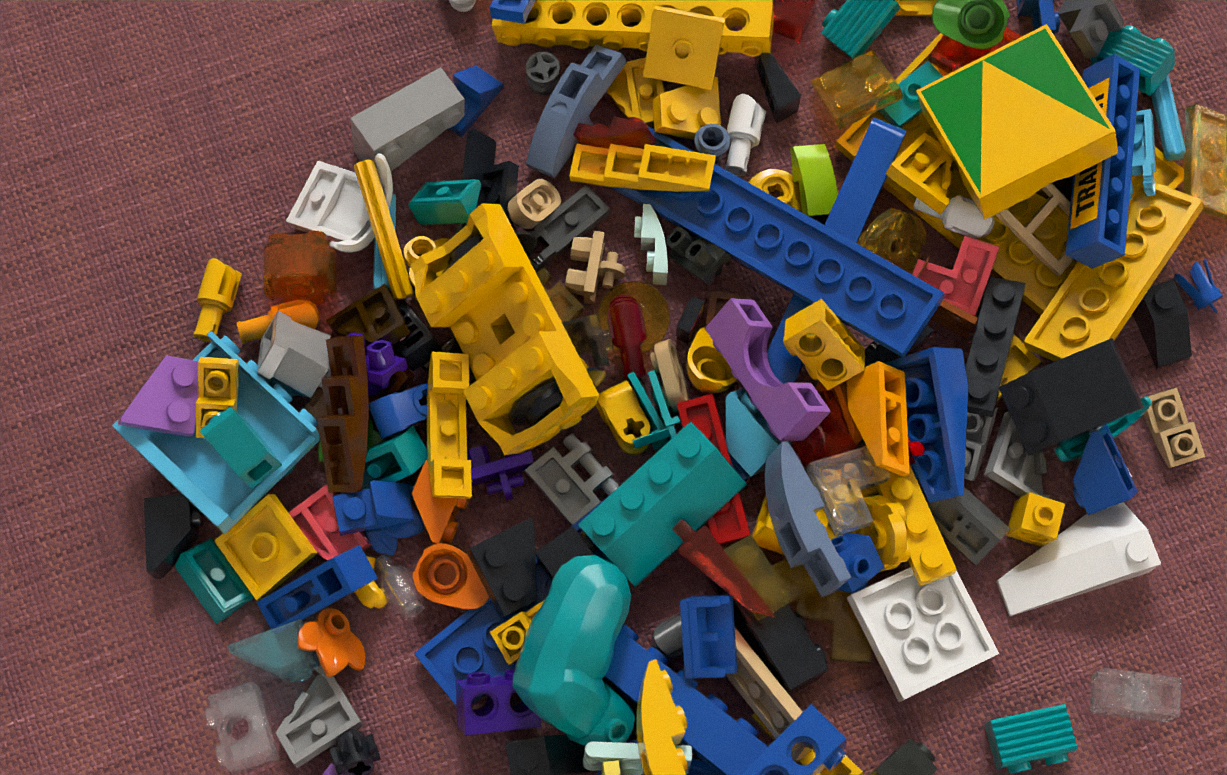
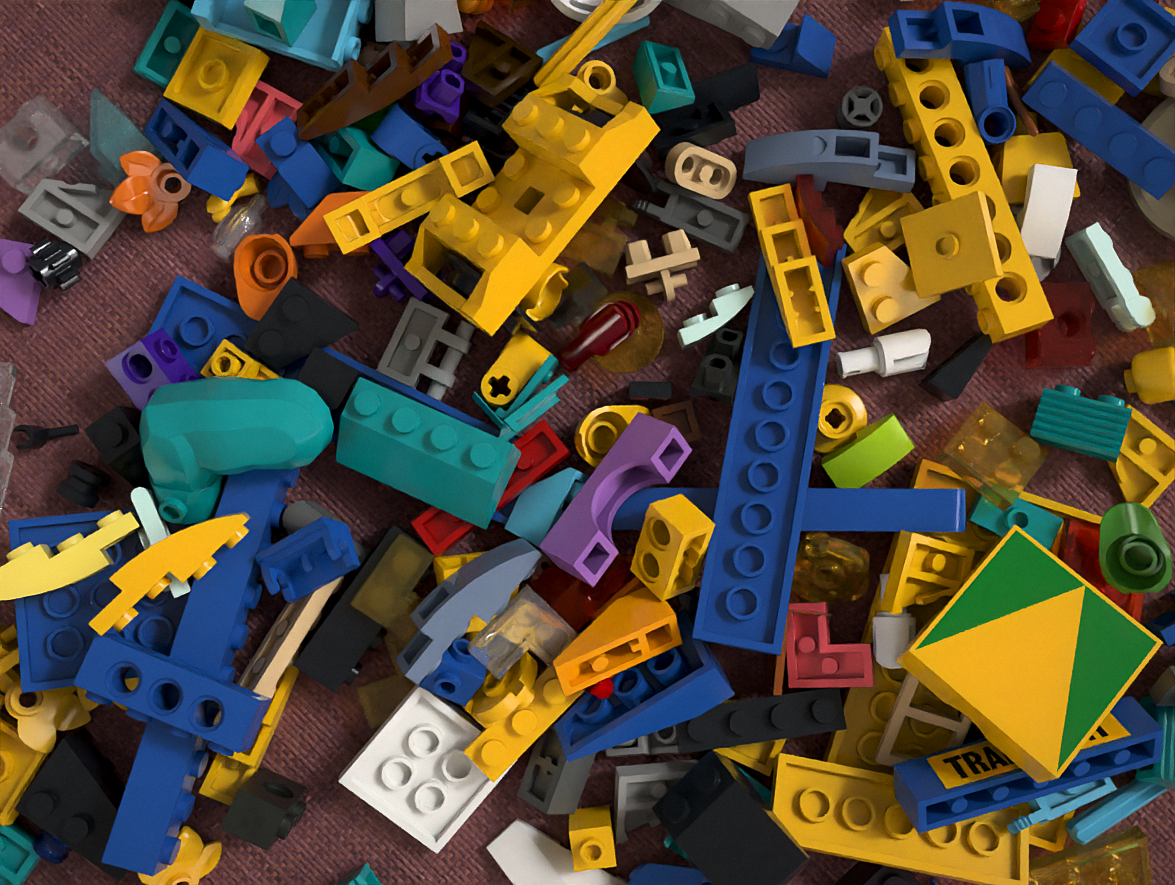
camera: 65 degrees right, 15 degrees up
tan plate [650,339,691,412] -> none
clear red bar [672,519,776,618] -> none
sand blue cone [695,124,730,165] -> none

